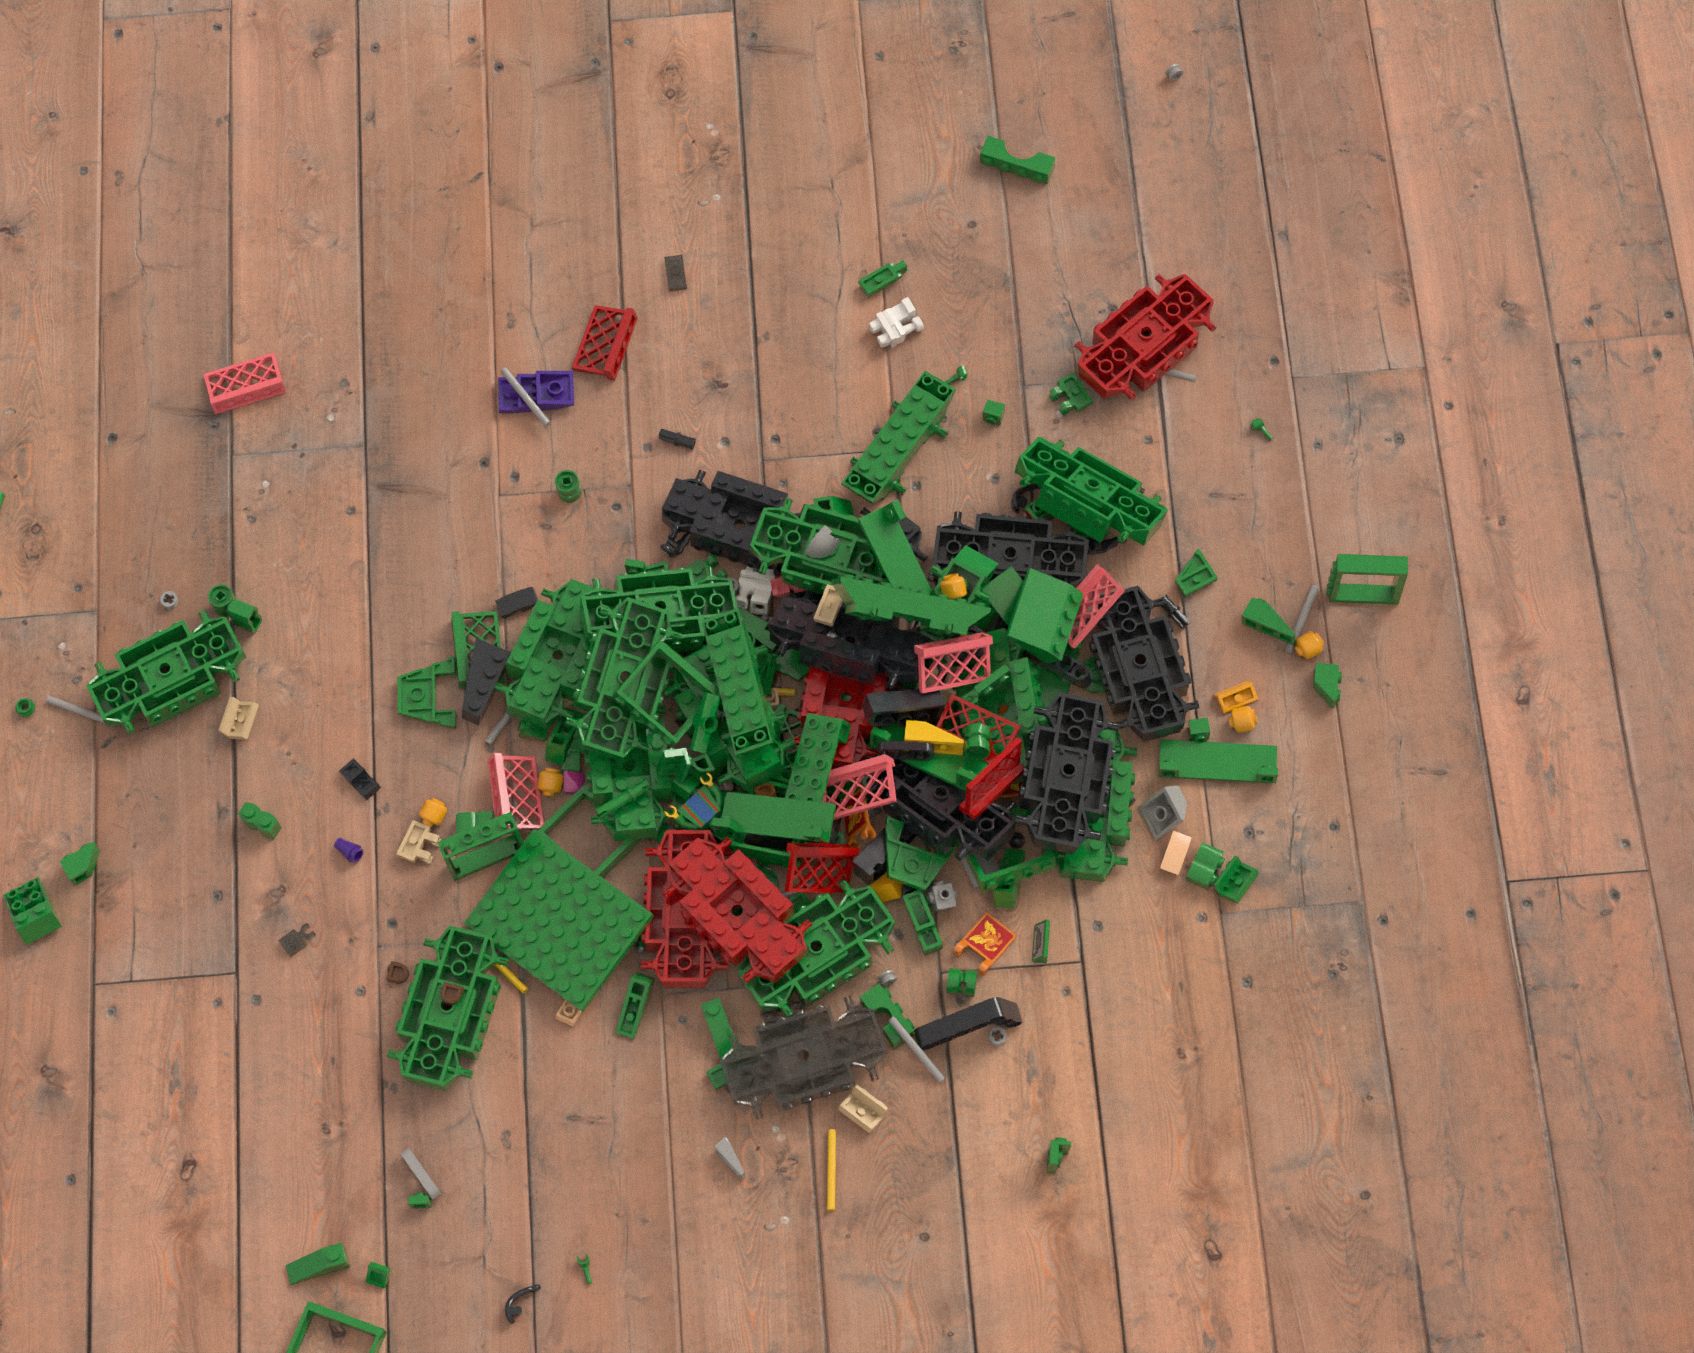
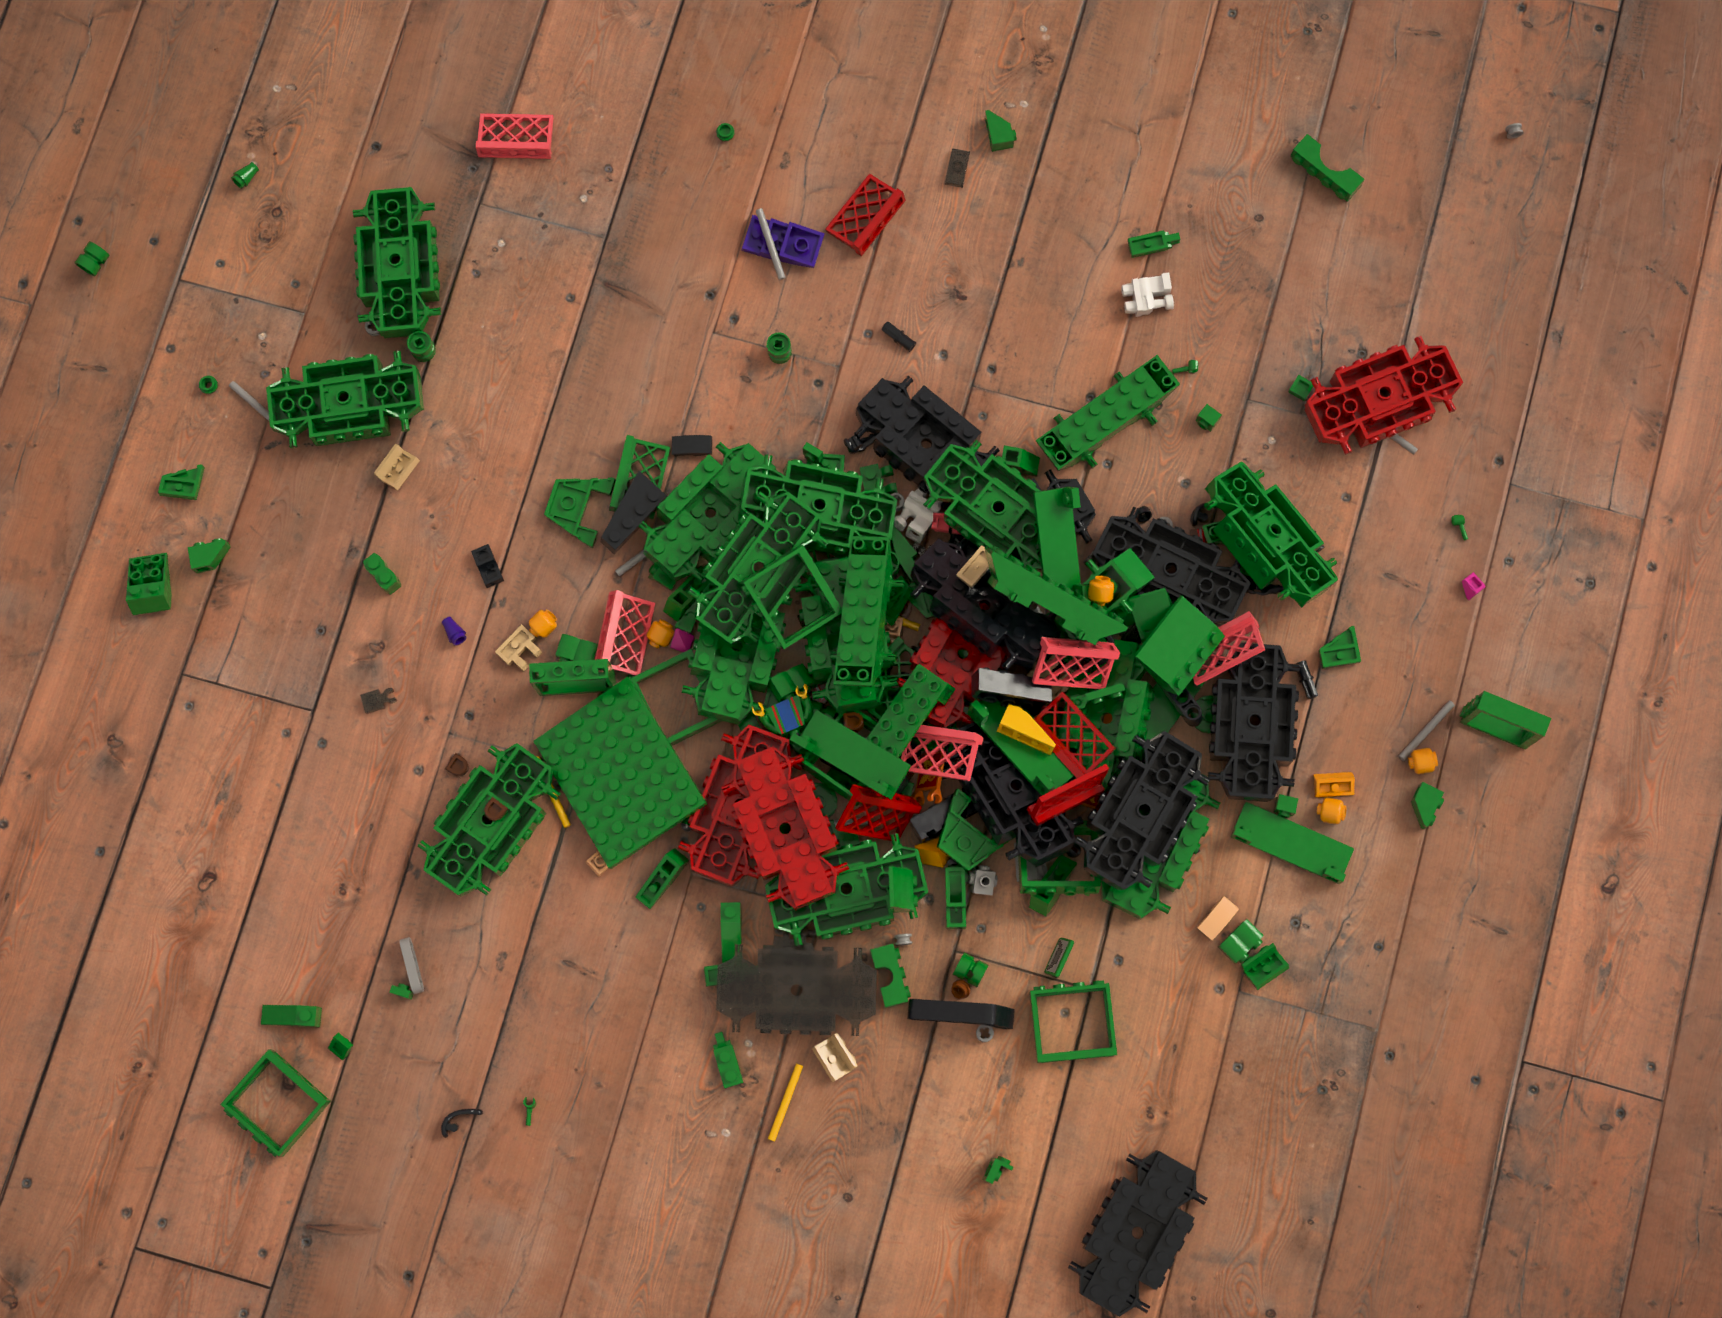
camera: 20 degrees right, 10 degrees up
green brick [227,599,262,633] -> none
green pin [595,779,651,820] -> none
green bracket [656,748,692,784] -> none
green piece [690,692,721,753] -> none
green brick [690,753,715,774] -> none
light grey slope [714,1137,745,1180] -> none
light grey brick [806,525,840,558] -> none
black beam [877,741,934,761] -> none
light grey bar [888,1016,945,1082] -> none
flag [954,912,1017,976] -> none
green wheel [964,723,990,760] -> none
green plate [1049,372,1093,416] -> none
light grey slope [1138,786,1187,840] -> none
green slope [1242,597,1296,646] -> none
none -> green wing [158,464,205,500]
none -> green piece [353,187,441,338]
none -> green hinge [713,1032,744,1089]
none -> green plate [716,123,735,141]
none -> green slope [888,866,918,913]
none -> dark orange plate [951,980,971,999]
none -> green slope [985,110,1017,152]
none -> green window [1029,980,1117,1063]
none -> black piece [1068,1150,1208,1317]
none -> black hinge [1135,506,1152,522]
none -> green plate [1288,375,1313,401]
none -> dark pink slope [1462,572,1486,600]

